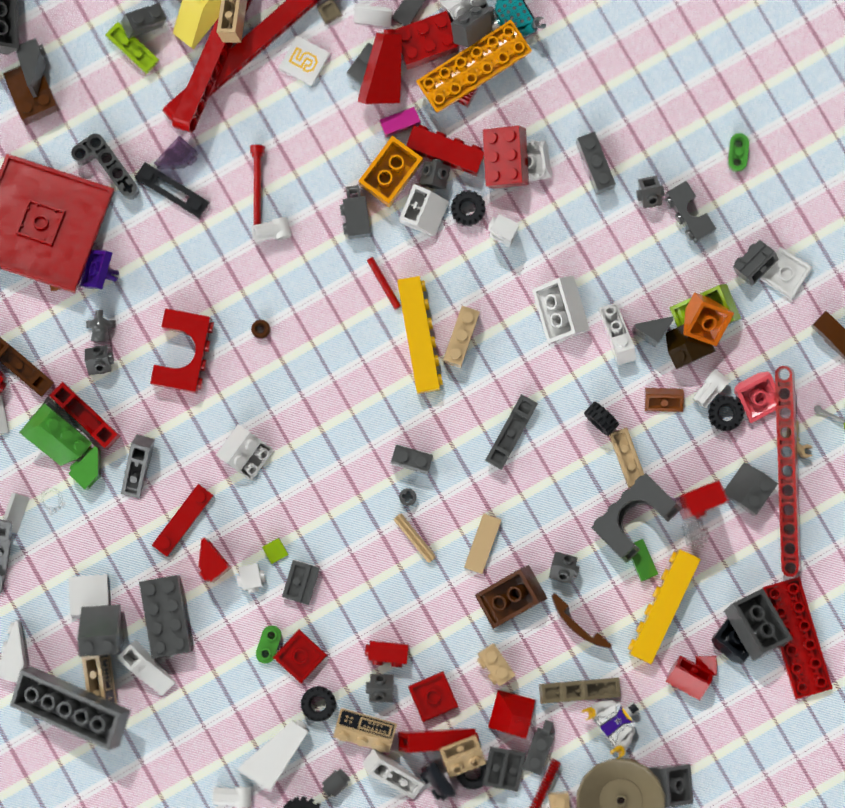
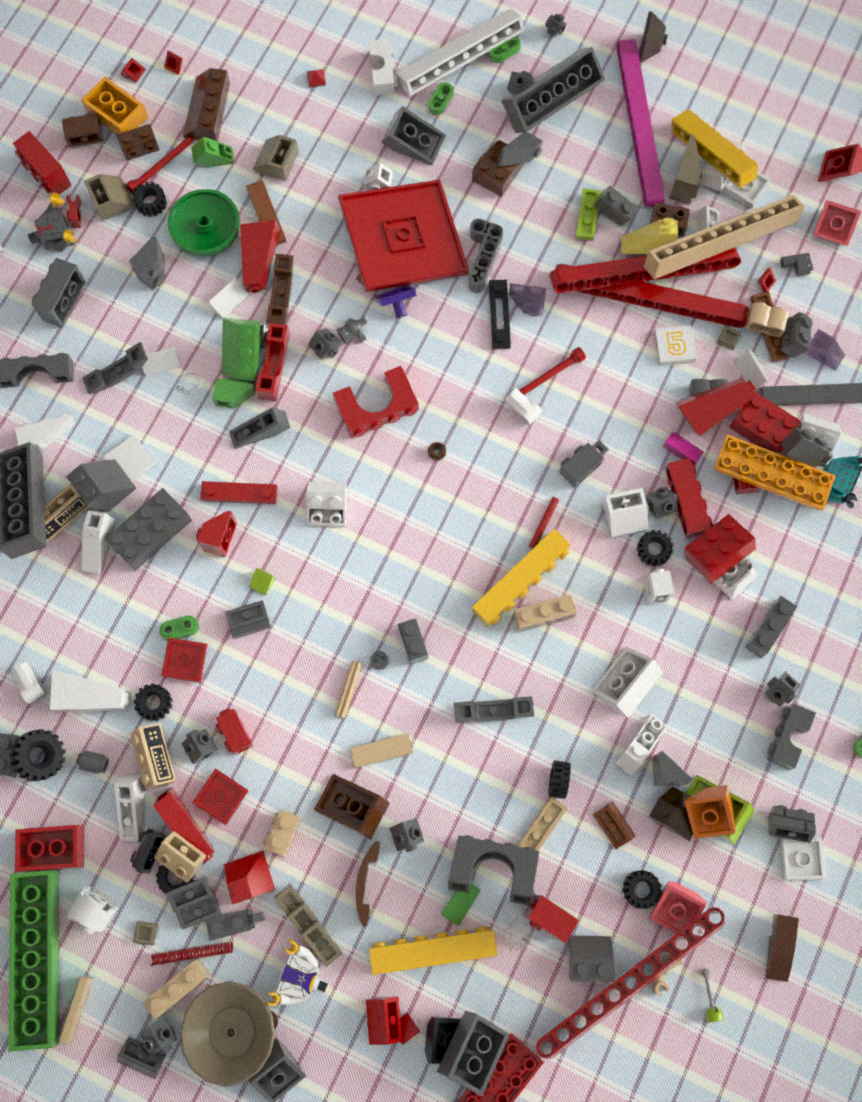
camera: 55 degrees right, 10 degrees down
white brick [237,563,266,593] -> none
light orange brick [358,136,423,207] -> none
white piece [692,369,730,408] -> none

